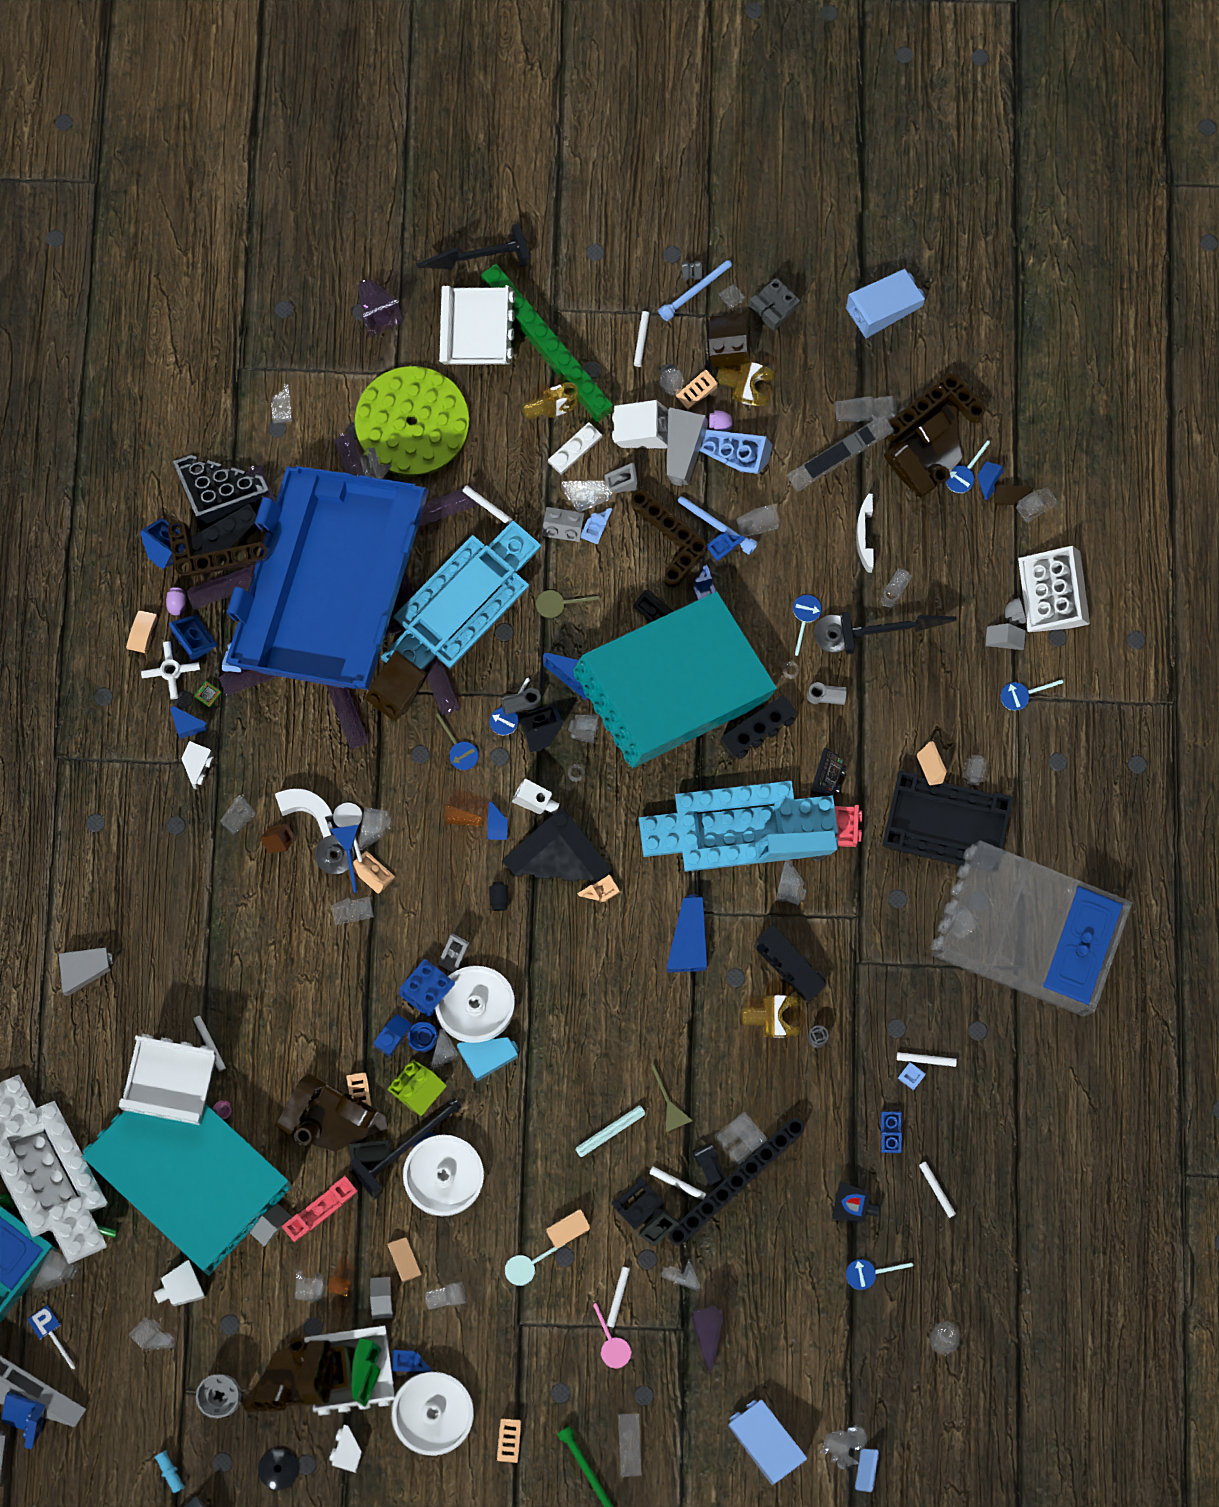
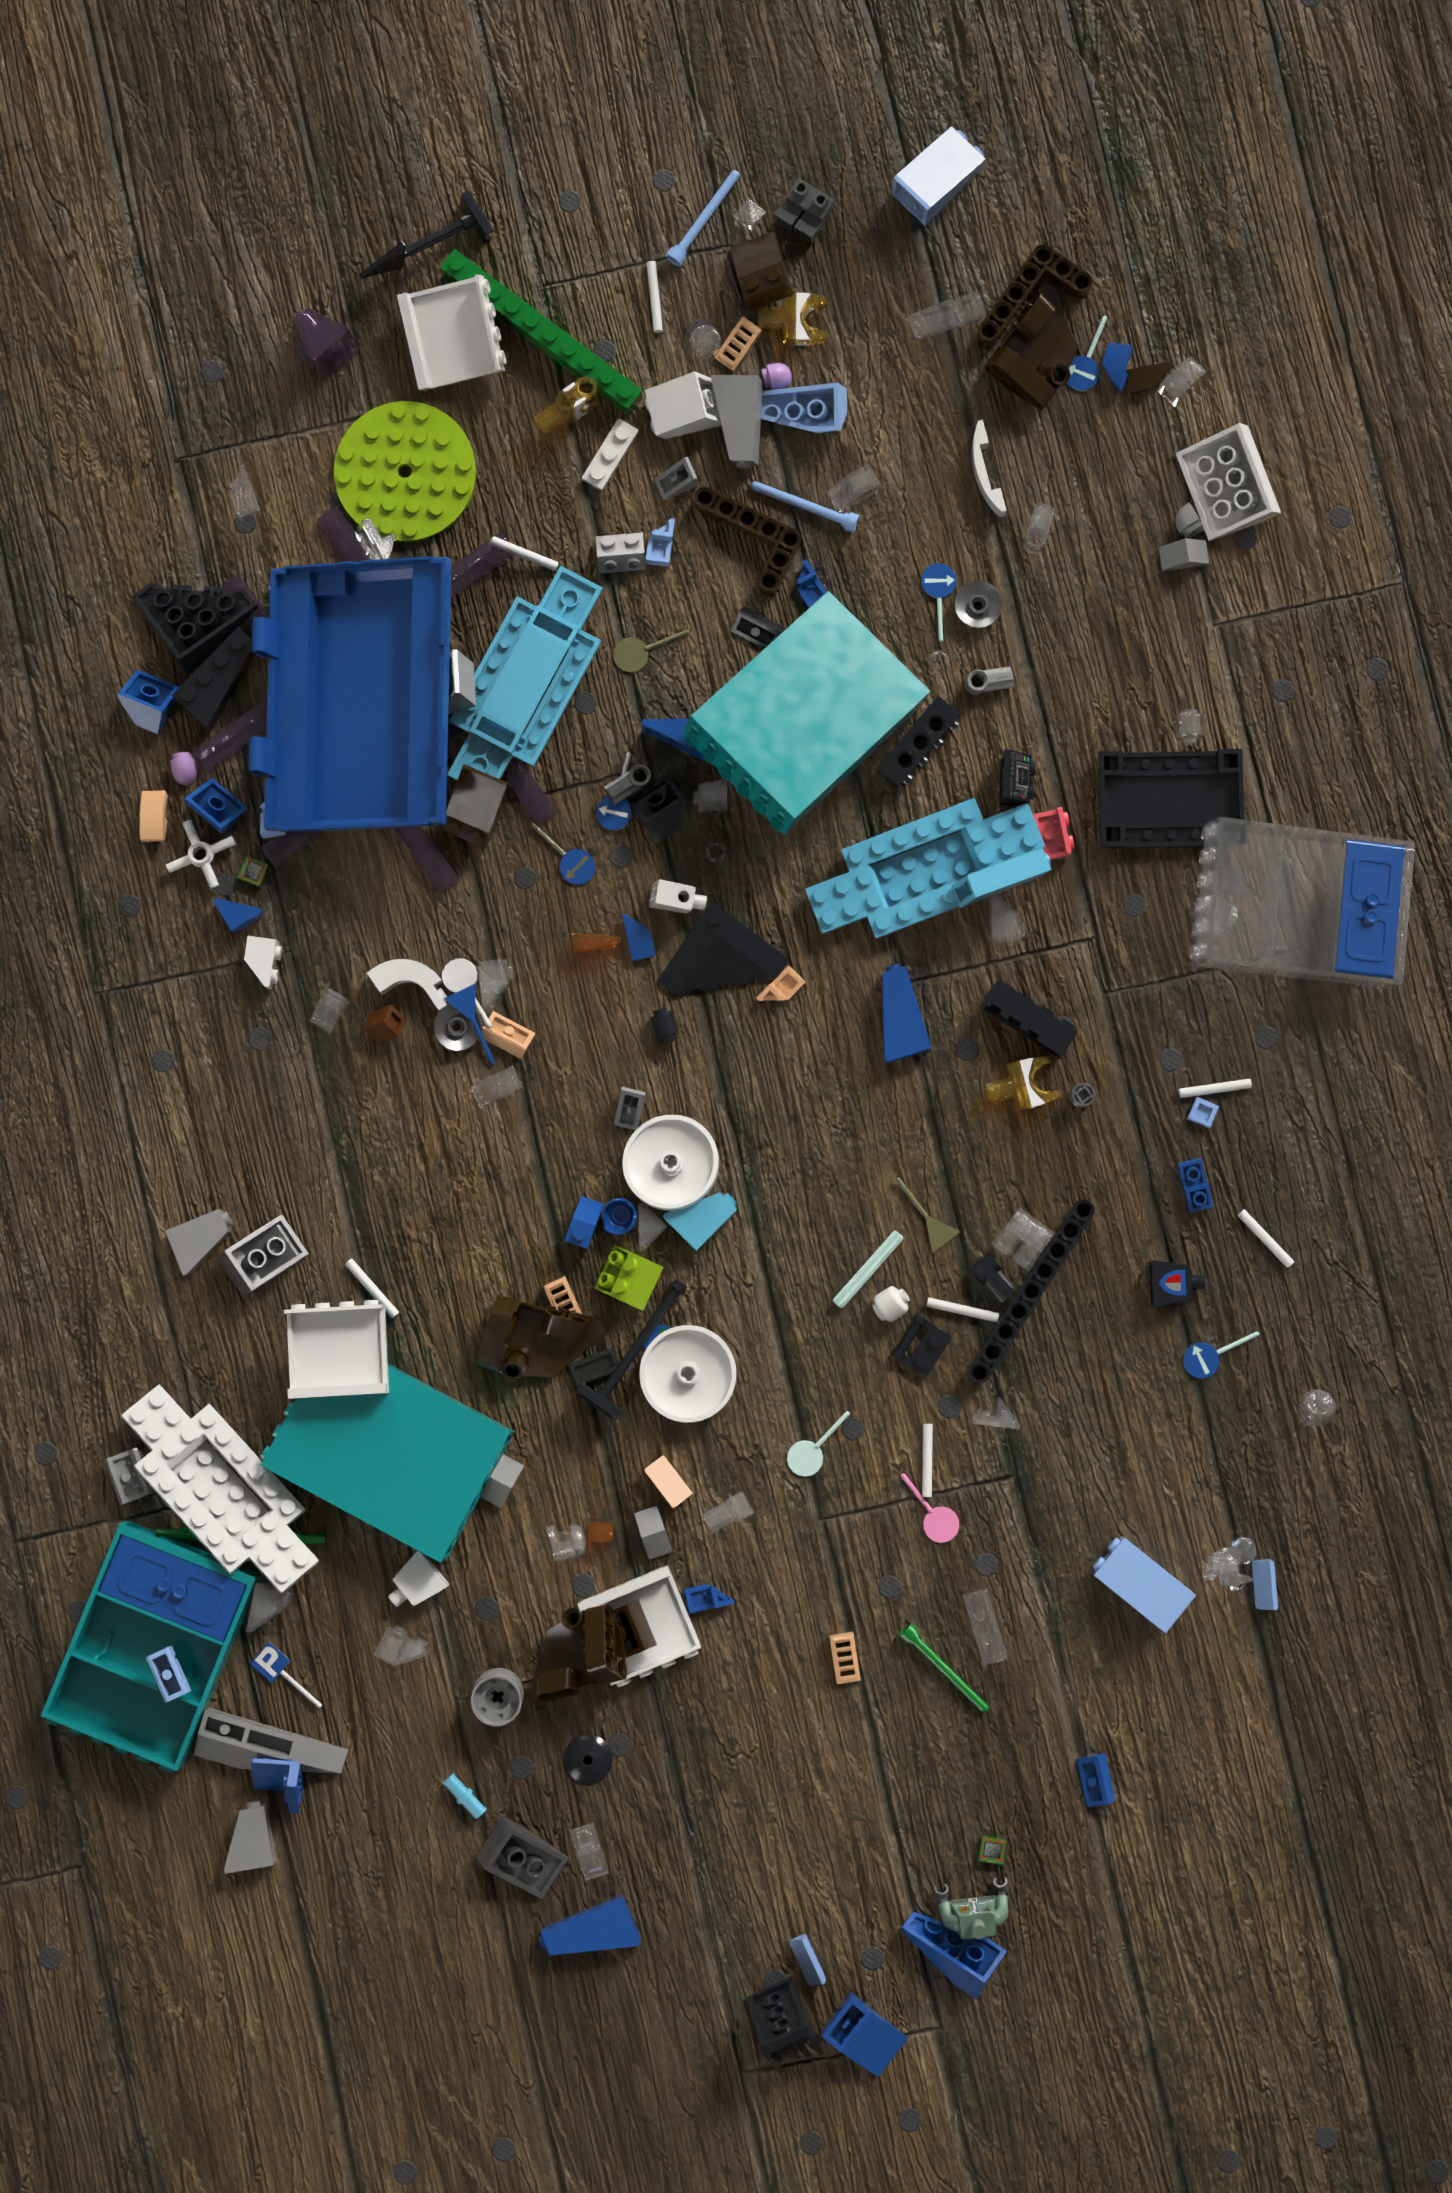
camera: 10 degrees left, 10 degrees up
dark brown beam [168,520,271,577] -> none
bright pink plate [212,1100,232,1120] -> none
coral slope [281,1176,358,1242] -> none
white slope [330,1425,362,1473] -> none
green slope [351,1338,382,1407] -> none
white dish [391,1372,473,1455] -> none
blue bracket [399,959,455,1019] -> none
light nougat slope [546,1209,590,1248] -> none
clear wing [561,481,612,512] -> none
pearl dark grey slope [639,1209,680,1246] -> none
dark grey wheel [682,261,702,280] -> none
clear purple slope [691,1305,724,1374] -> none
blue slope [707,533,745,562] -> none
tile [786,414,894,492] -> none
black piece [840,612,957,655] -> none
light nougat slope [917,741,947,785] -> none
blue piece [1000,680,1063,711] -> none
none -> flat silver slope [217,1214,309,1298]
none -> light grey slope [448,649,476,714]
none -> white head [872,1286,910,1322]

